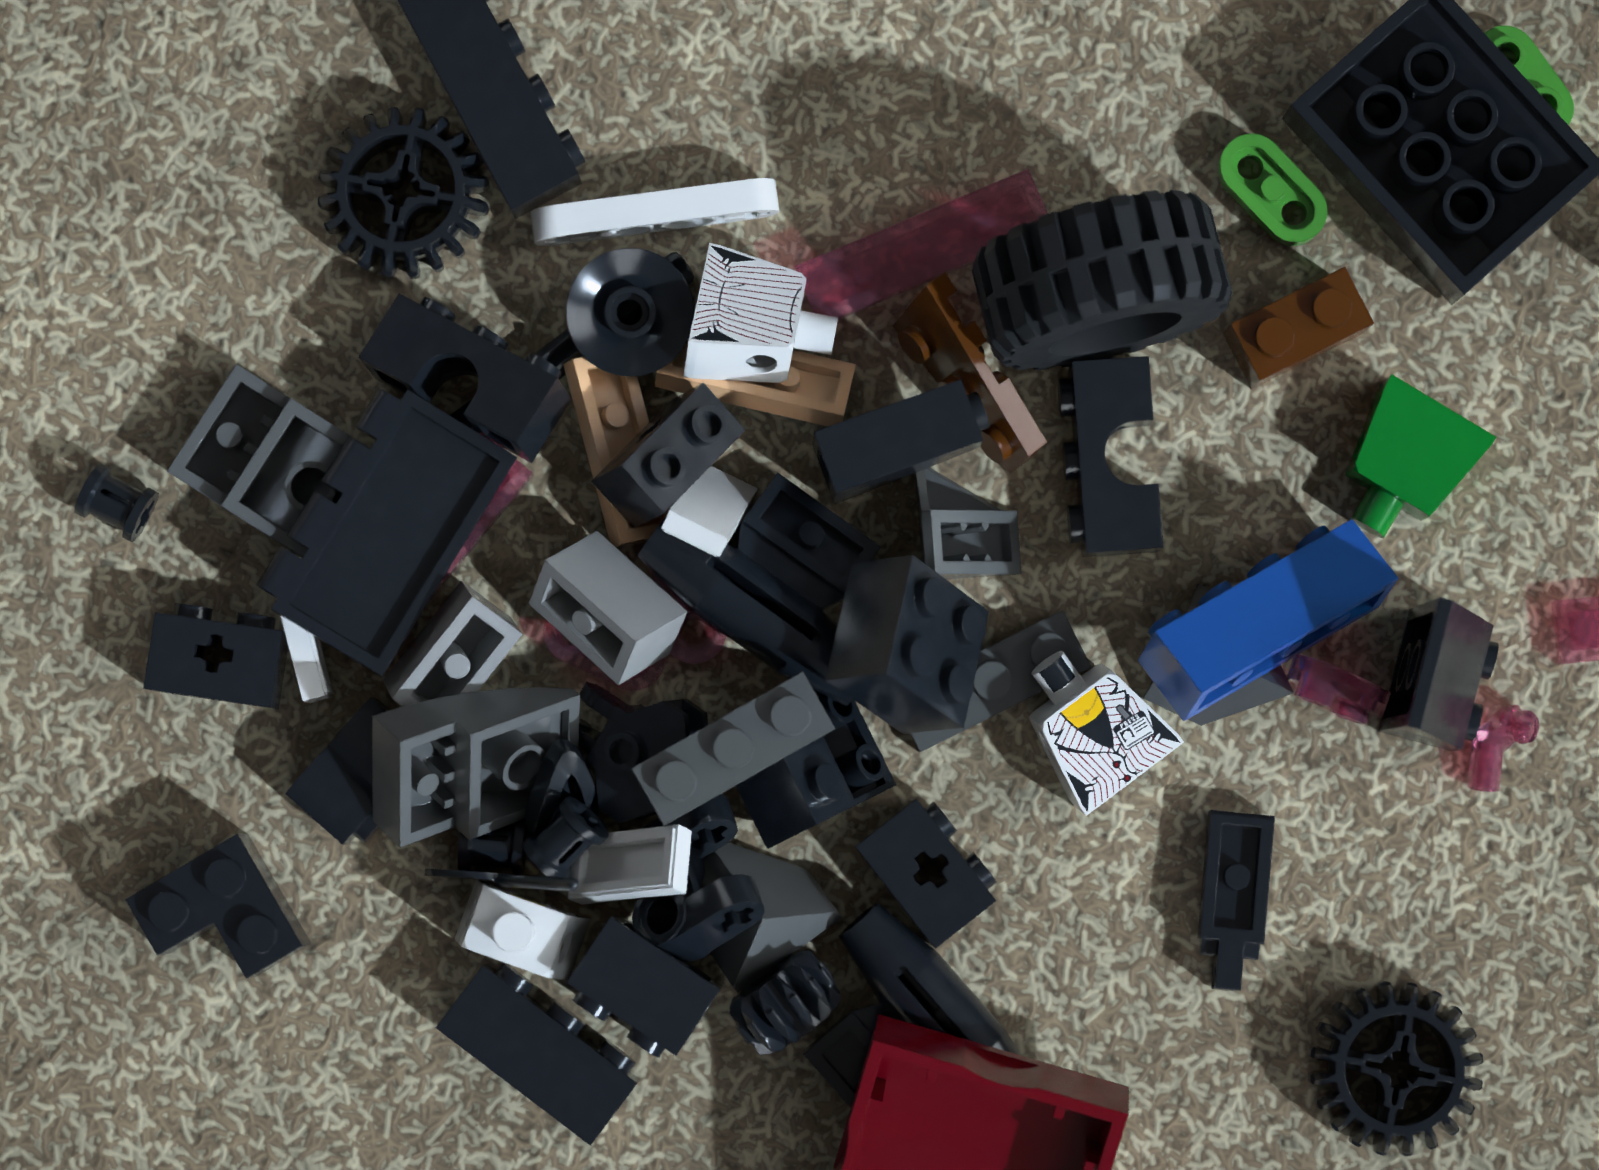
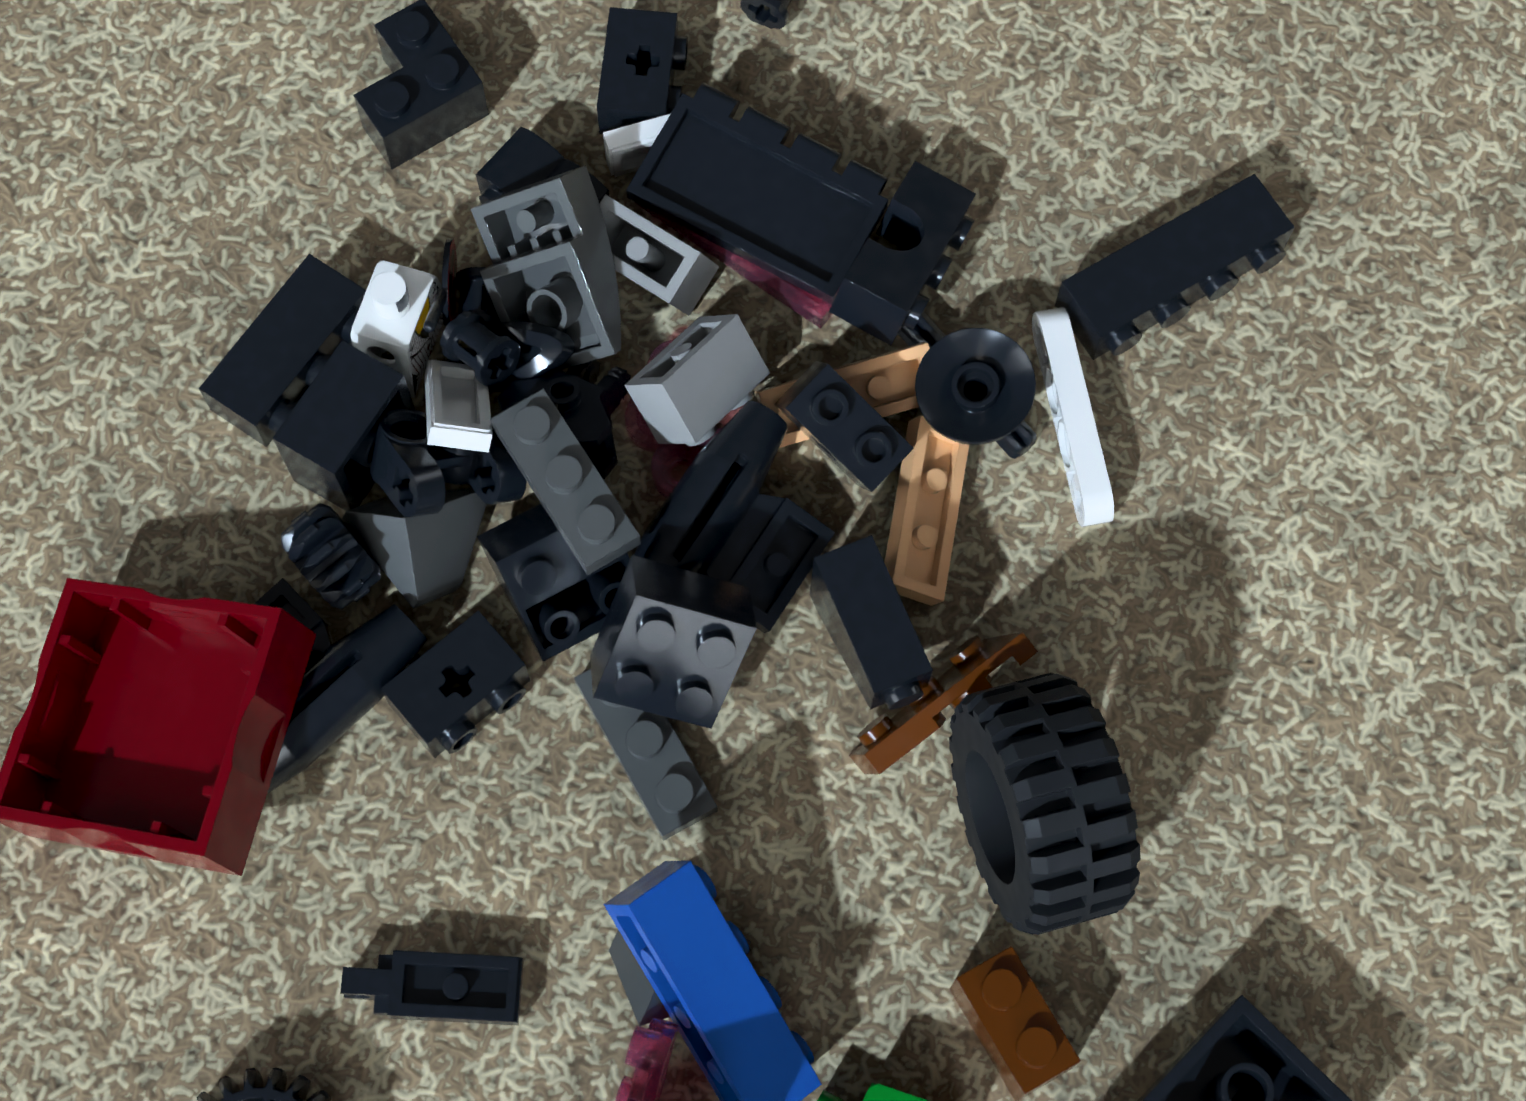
camera: 85 degrees right, 15 degrees down
dark grey slope [167,364,370,558] -> none
black gear [317,107,490,279] -> none
white tile [661,466,758,557] -> none
white torso [683,243,838,383] -> none
clear pink plate [794,169,1048,320] -> none
dark grey slope [915,467,1022,580] -> none
torso [1029,651,1184,816] -> none
black arch [1058,356,1164,557] -> none
bright green plate [1217,134,1328,246] -> none

